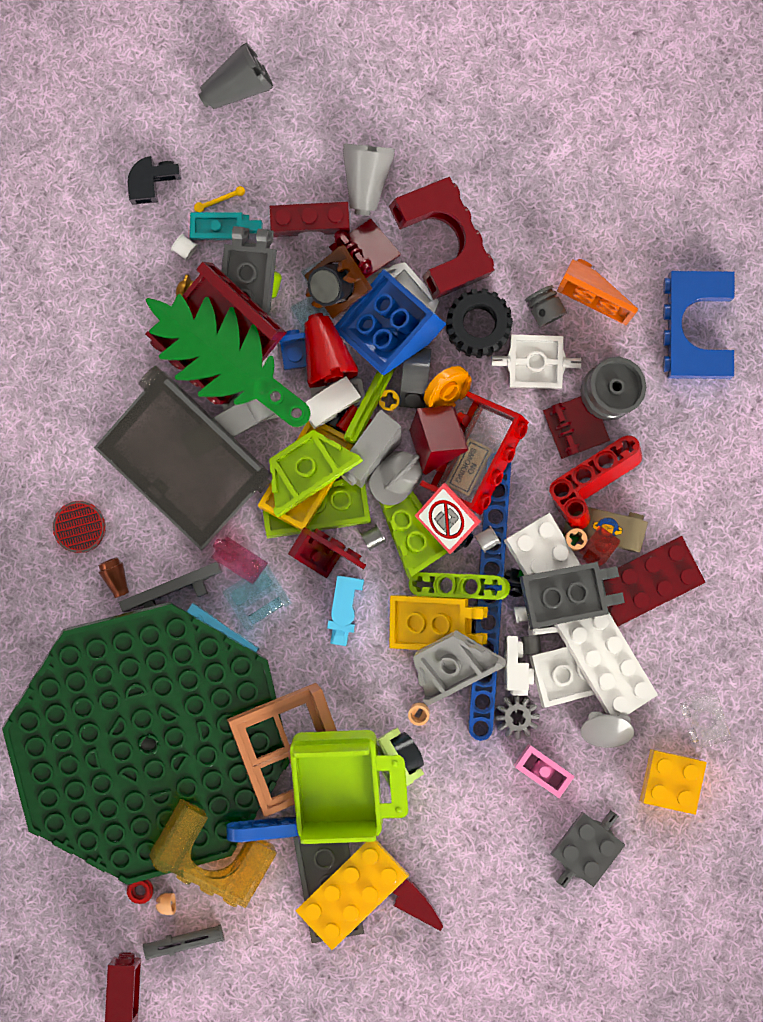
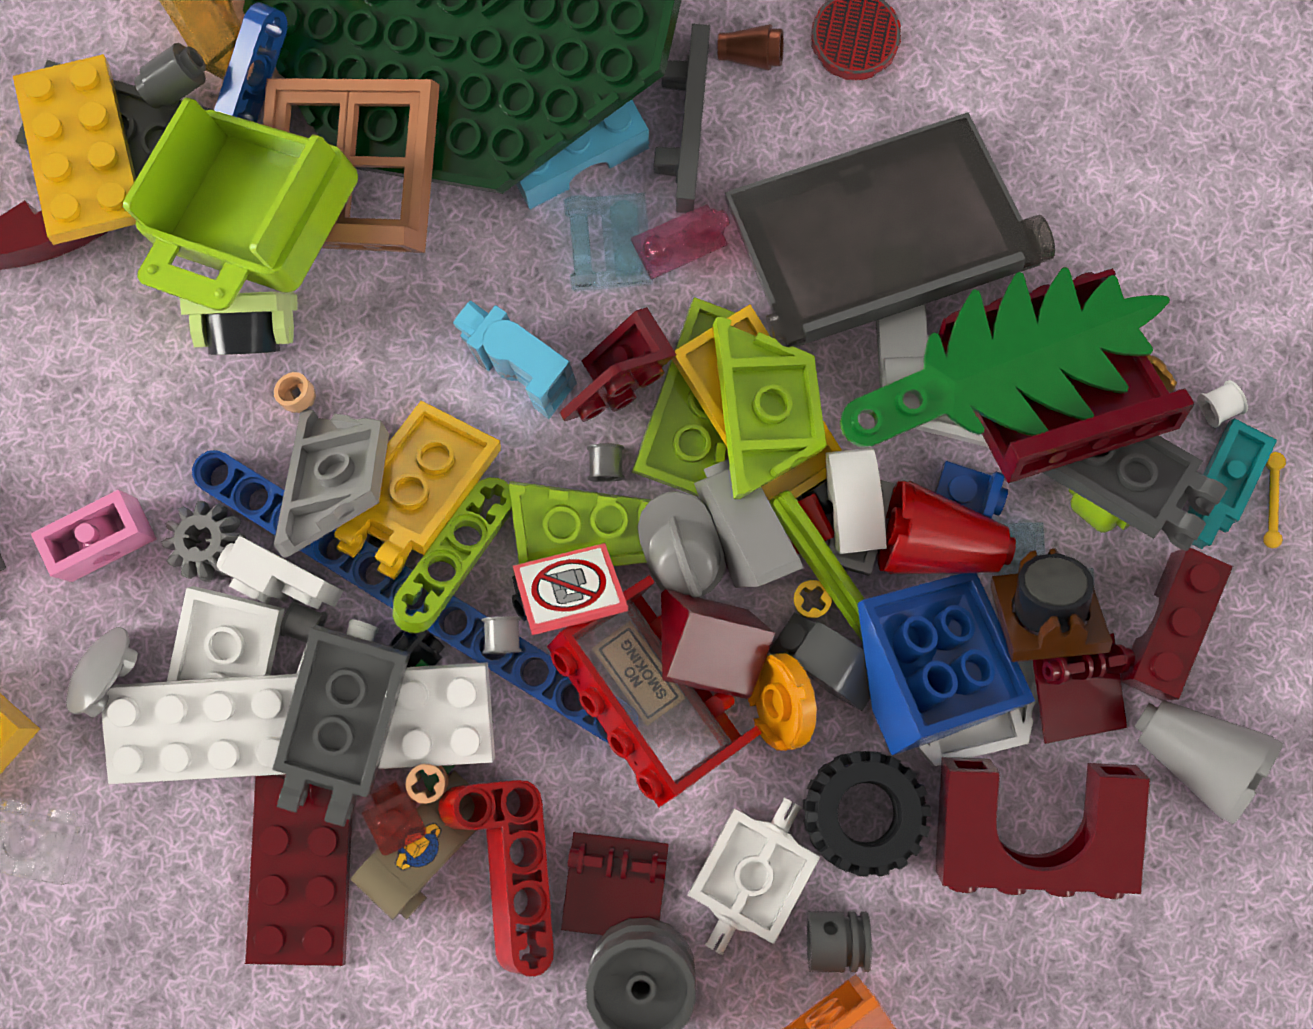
camera: 120 degrees right, 5 degrees down
none -> dark grey brick [134,43,206,109]

